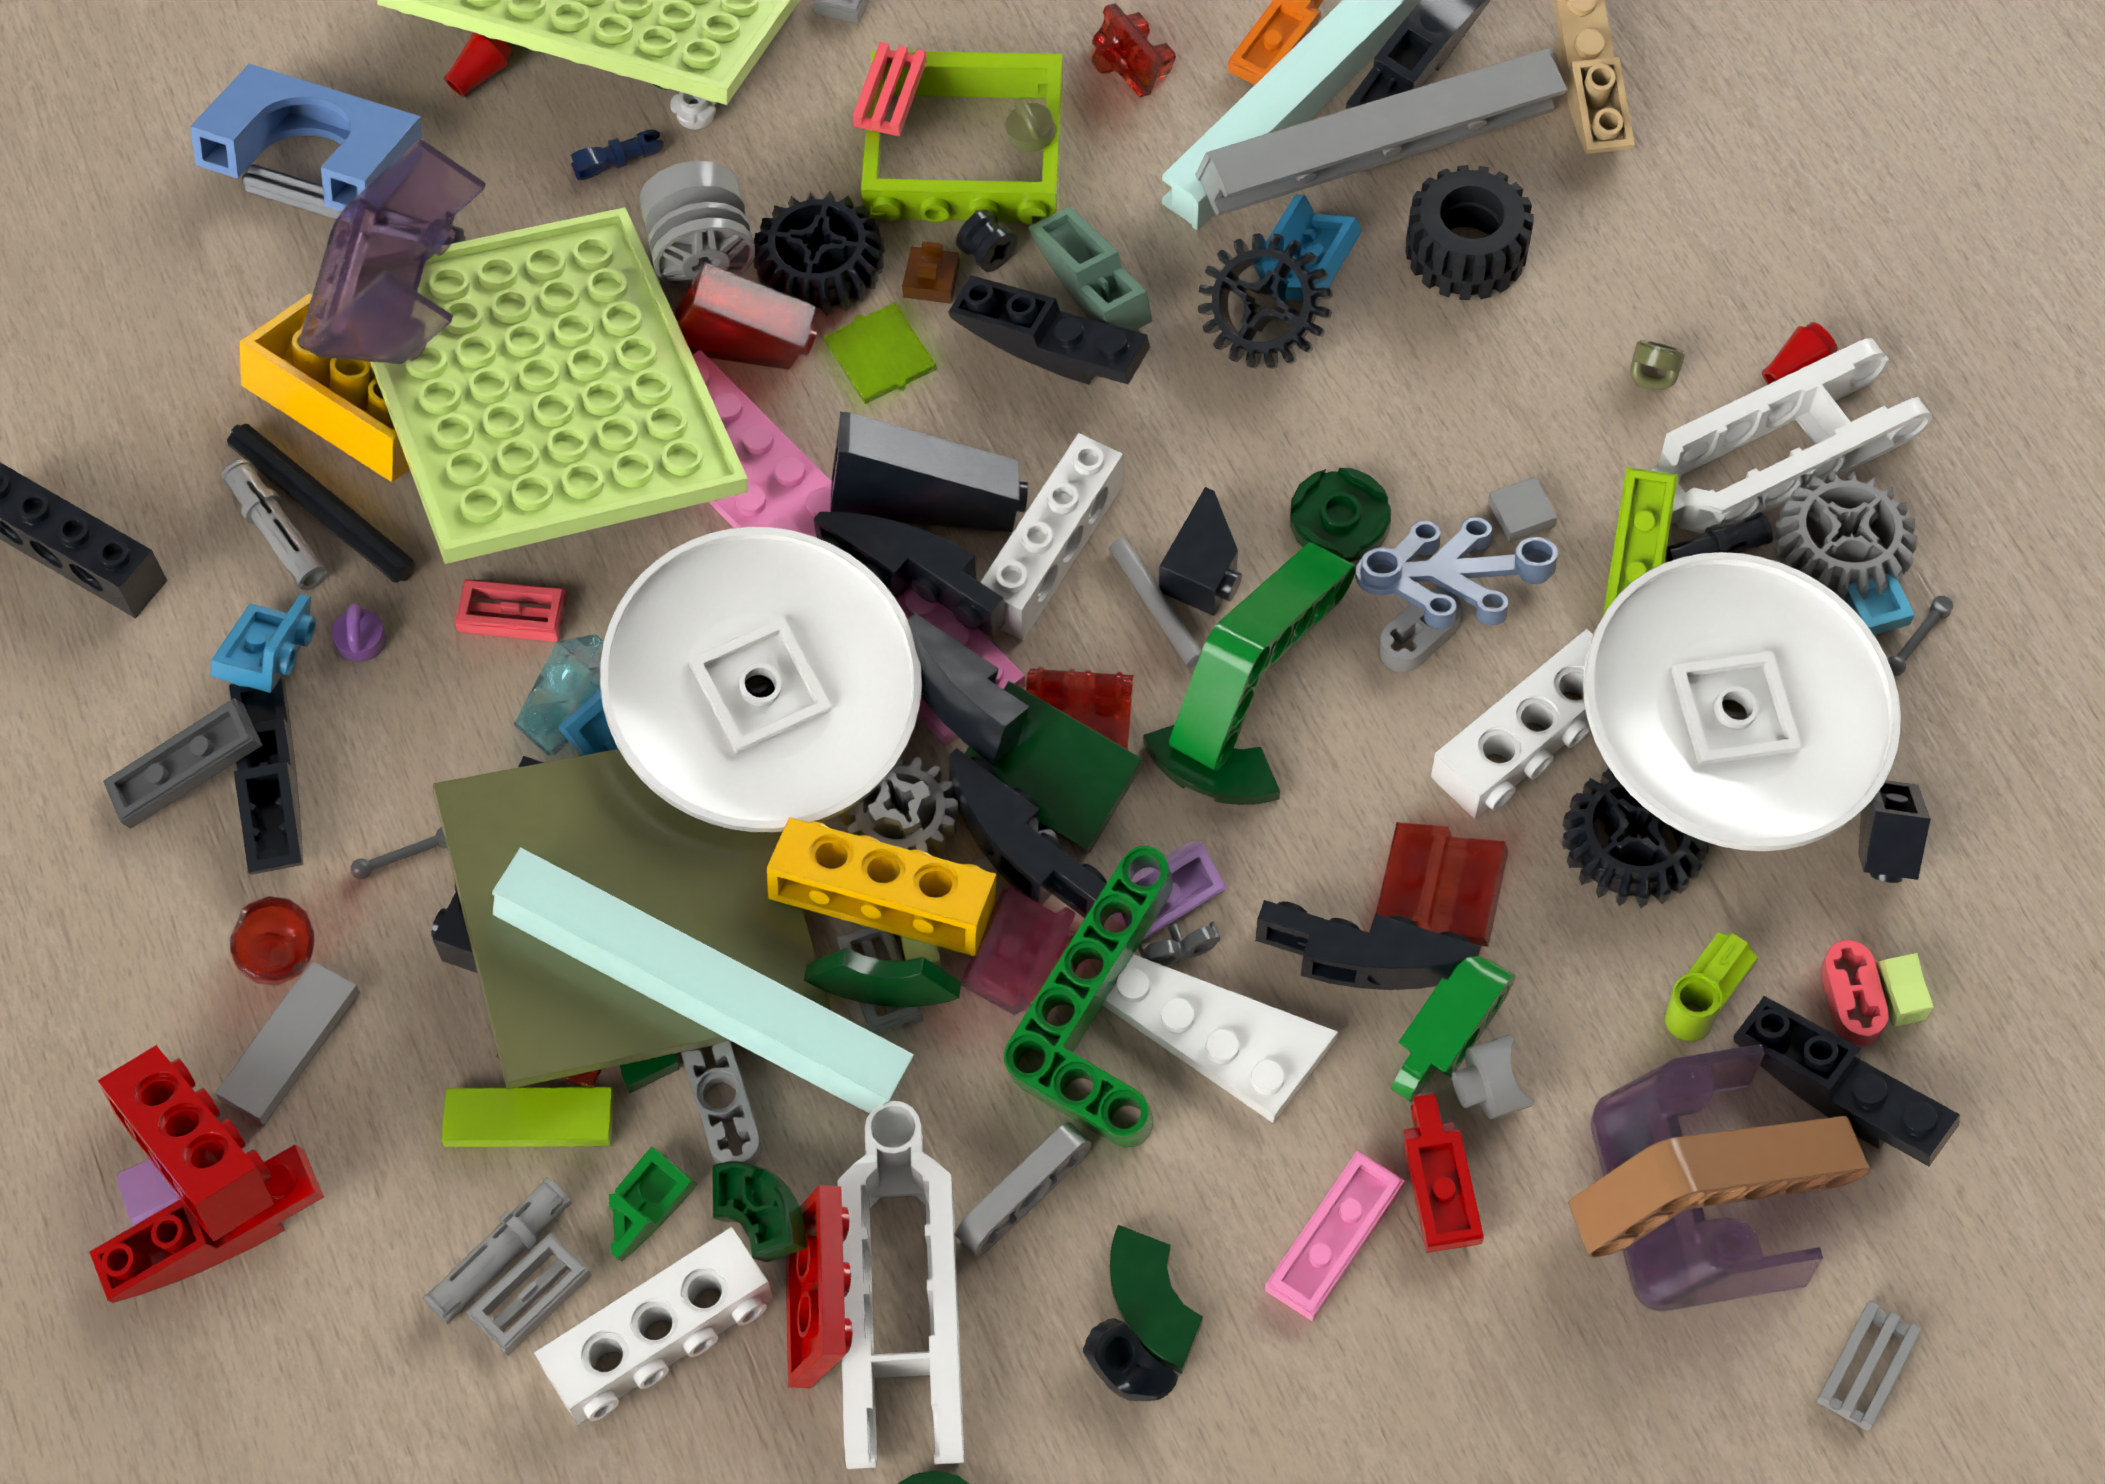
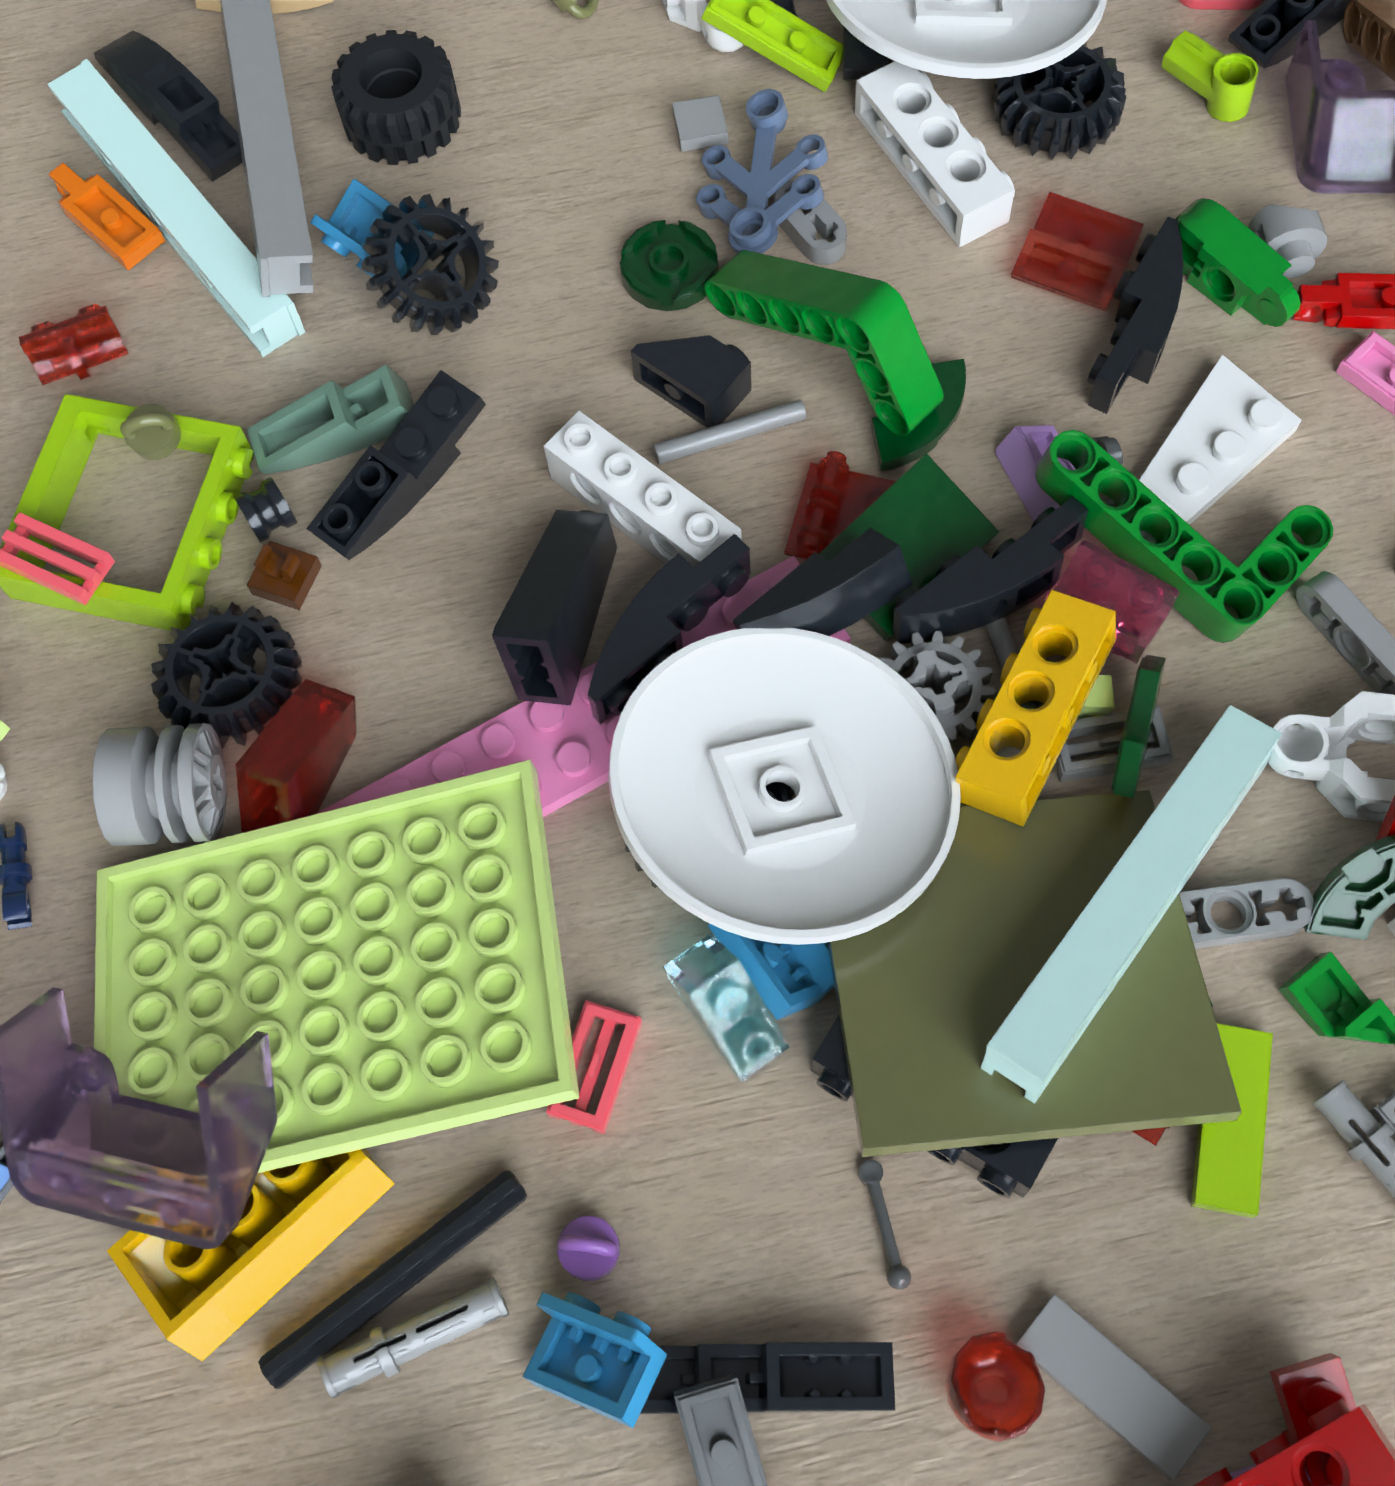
camera: 75 degrees left, 5 degrees up
clear neon green piece [823,302,937,404] -> none

